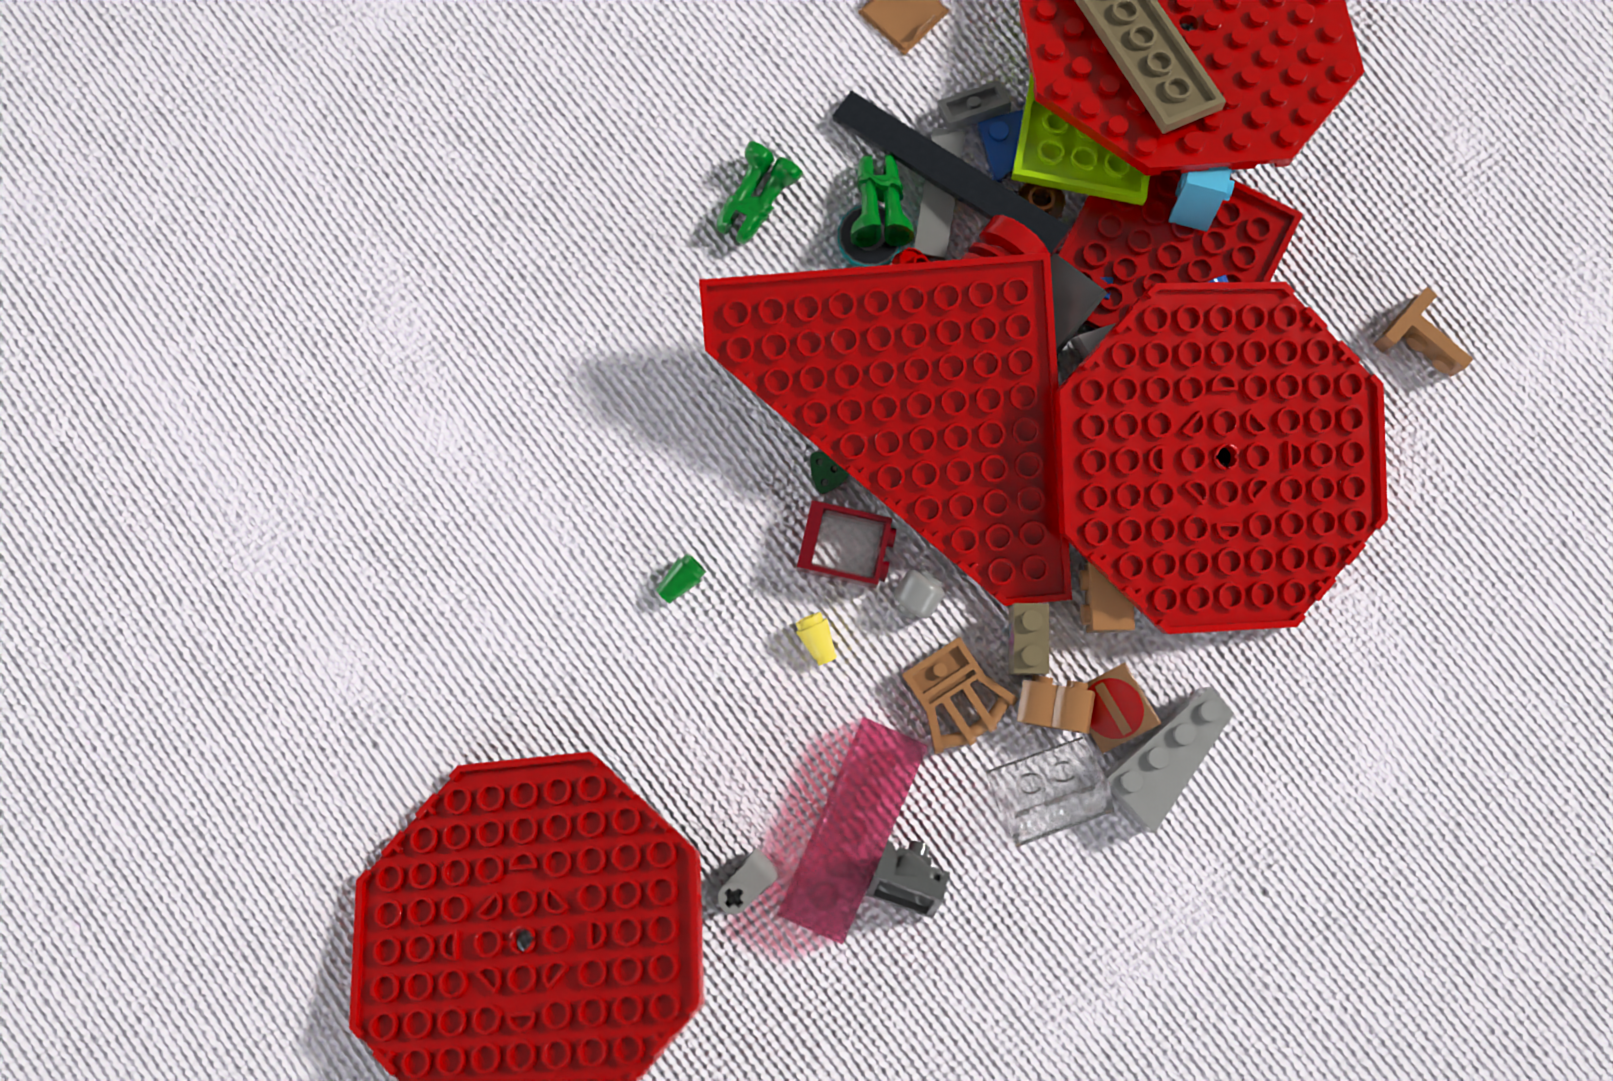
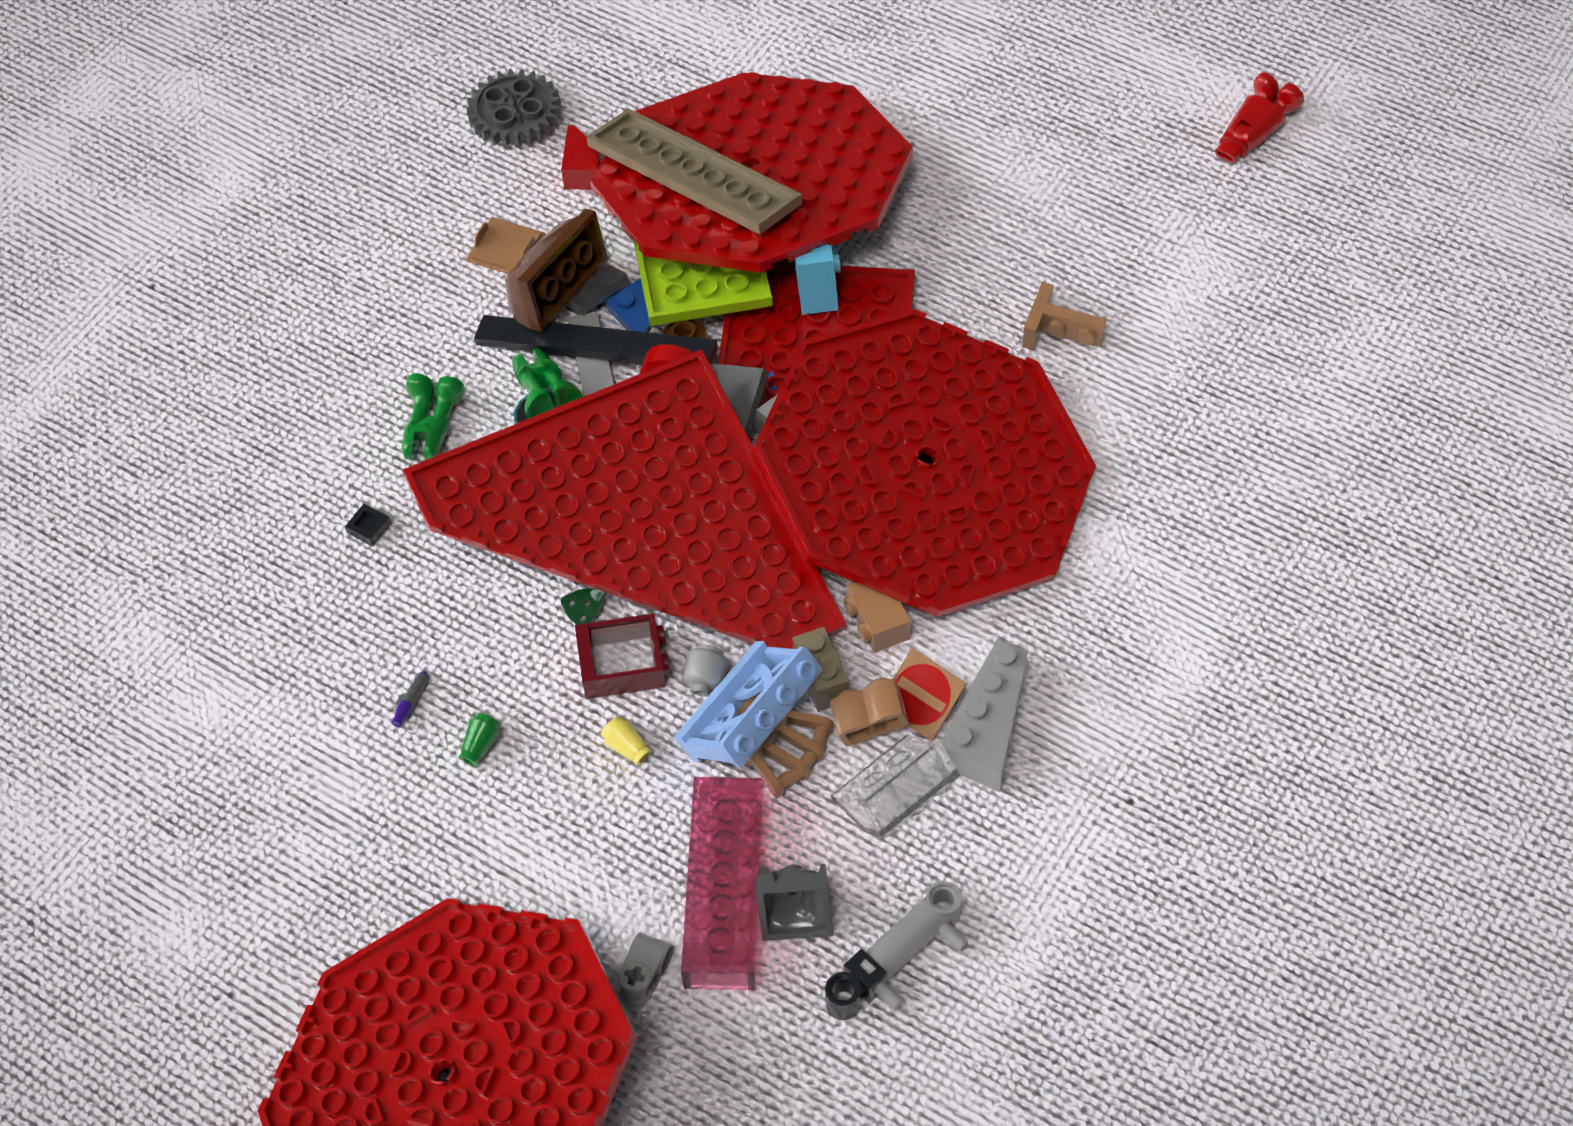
camera: 15 degrees left, 25 degrees down
none -> black tile [345,503,392,547]
none -> piece [391,671,429,728]
none -> reddish brown windscreen [505,208,608,332]
none -> light blue fence [674,641,822,767]
none -> light grey piece [825,881,968,1020]

